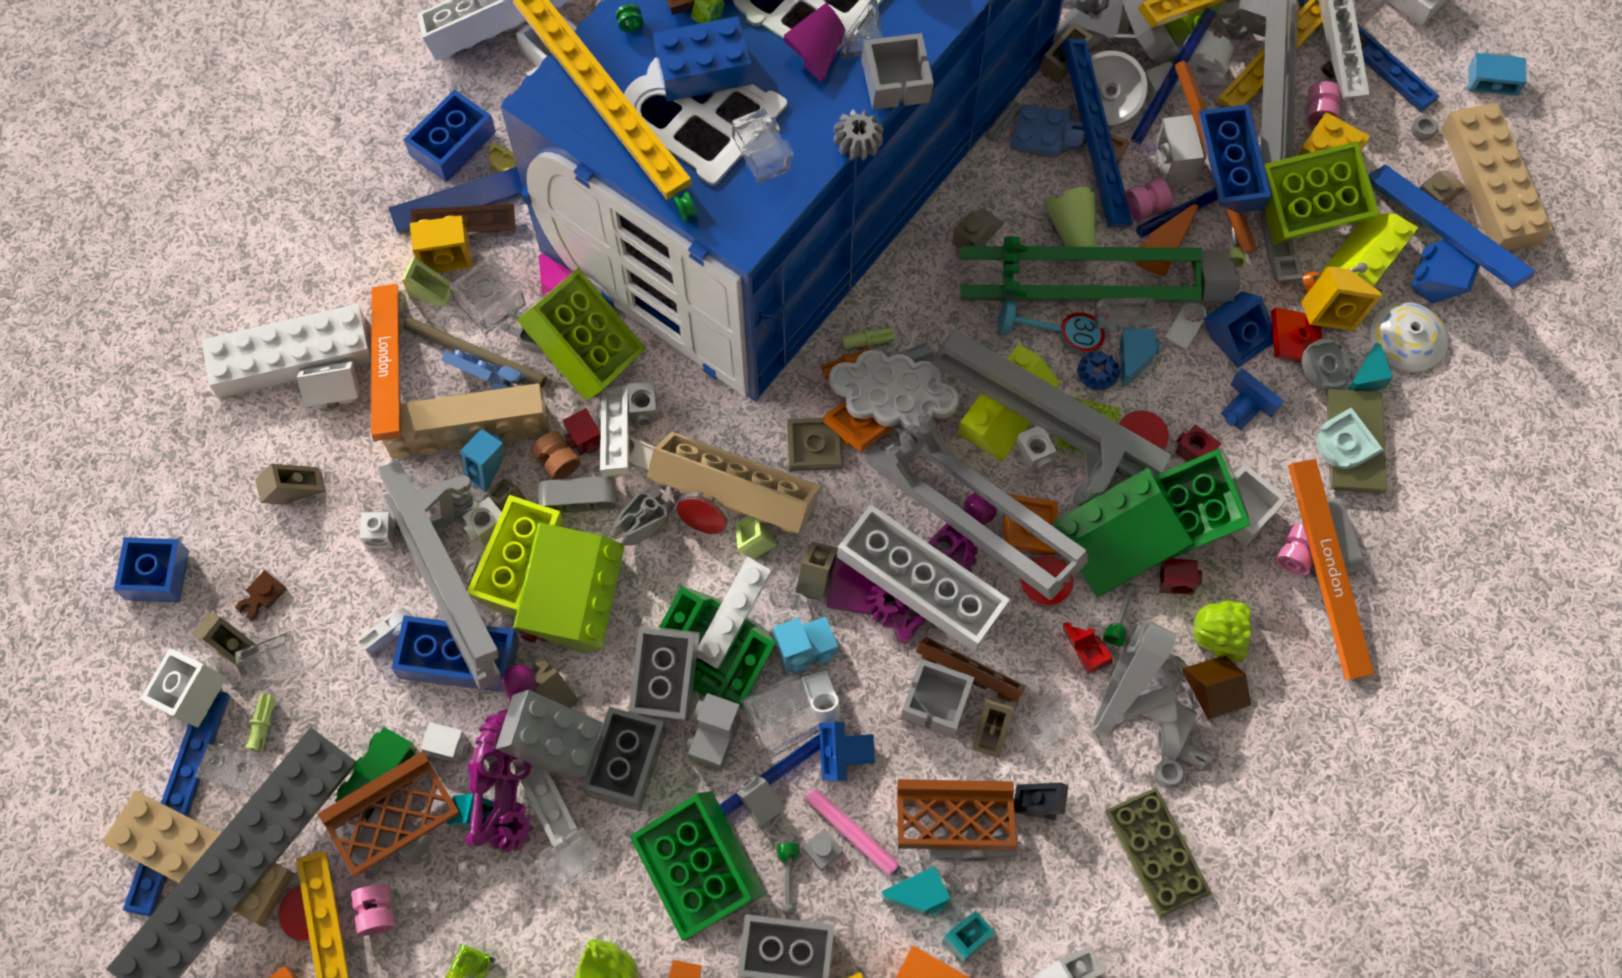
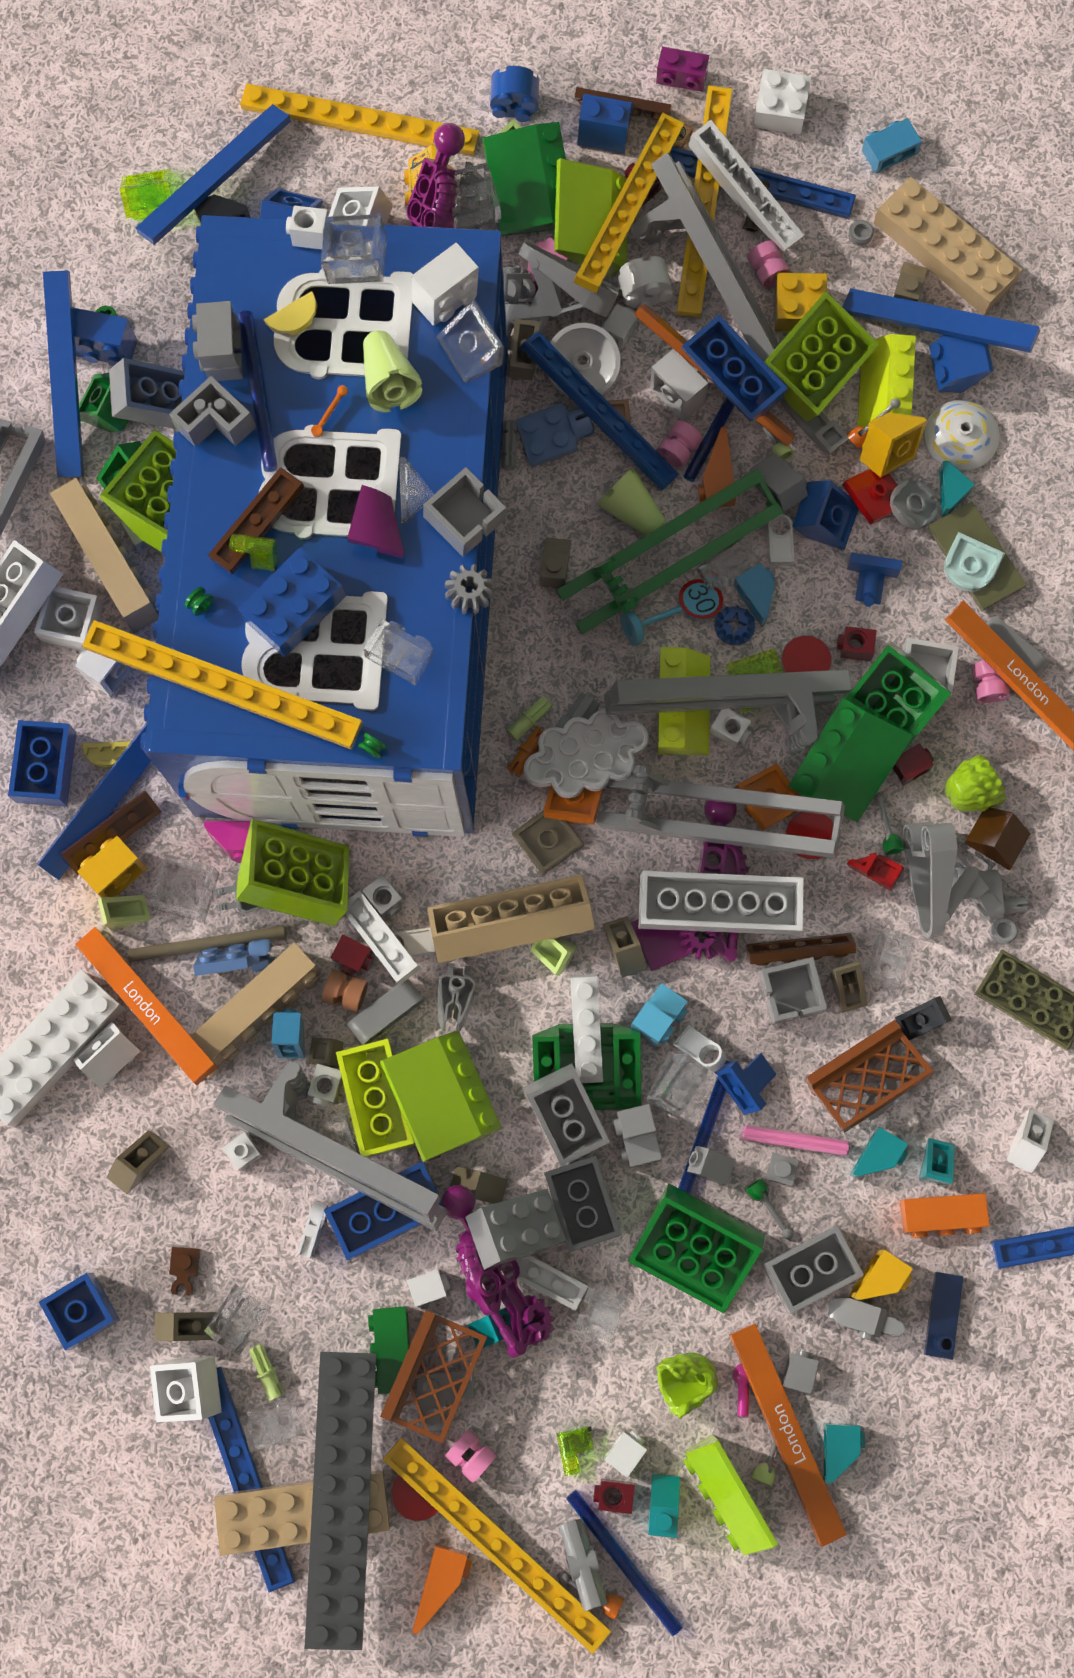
camera: 30 degrees left, 10 degrees up
red tile [676,491,729,534] -> none
clear blue piece [1130,7,1217,145] -> none

